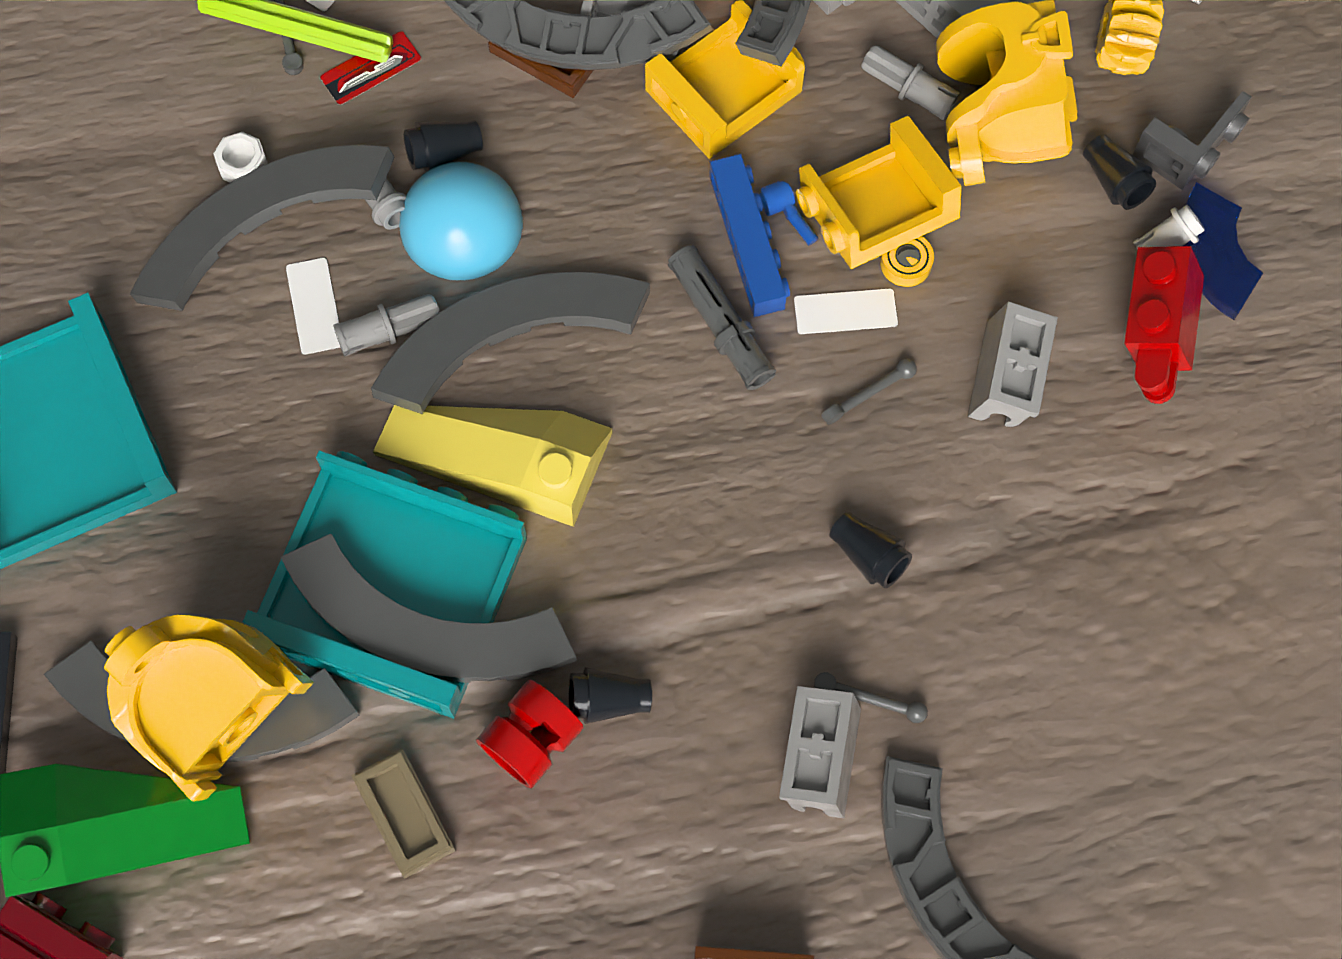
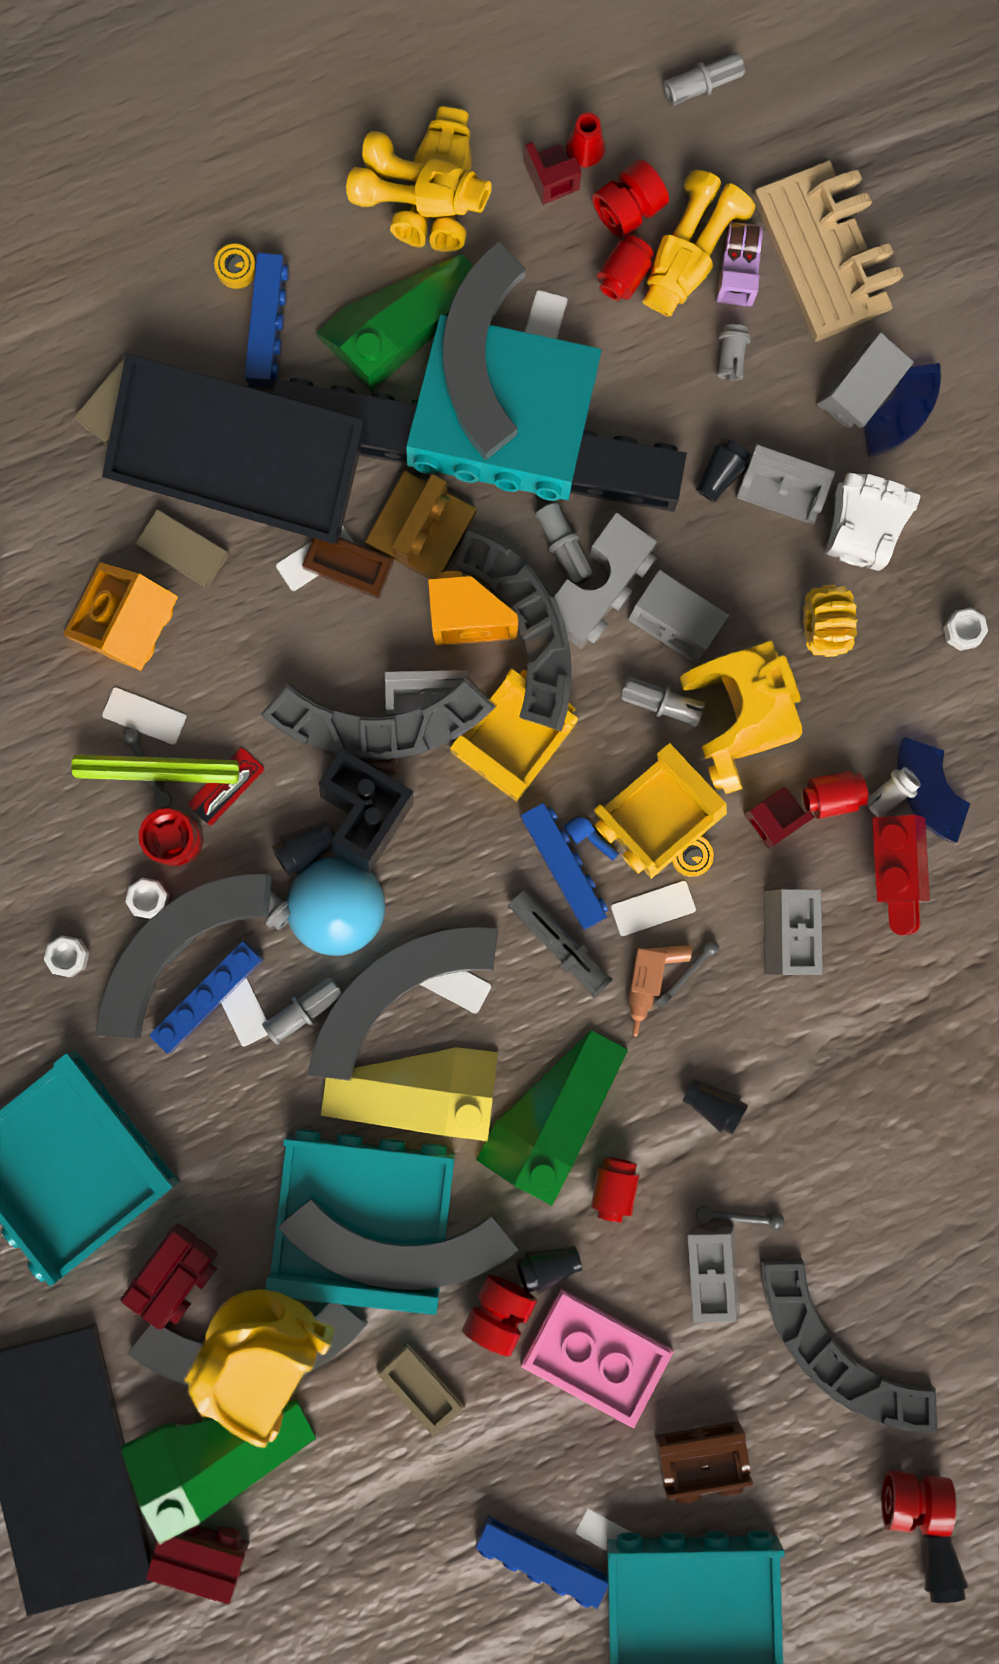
camera: 15 degrees left, 15 degrees up
black cone [1083,134,1156,210] -> none
flat silver bracket [1133,91,1252,190] -> none
none -> white tile [44,935,90,977]
none -> dark red brick [120,1224,218,1330]
none -> red wheel [138,808,204,867]
none -> blue piece [149,941,265,1054]
none -> black brick [318,749,414,874]
none -> white sticker [420,971,491,1014]
none -> green wedge [476,1030,628,1206]
none -> bright pink tile [521,1288,674,1429]
none -> red brick [590,1156,640,1223]
none -> nougat piece [627,944,692,1037]
none -> dark red panel [744,787,815,848]
none -> red brick [802,771,868,819]
none -> white tile [943,607,988,651]

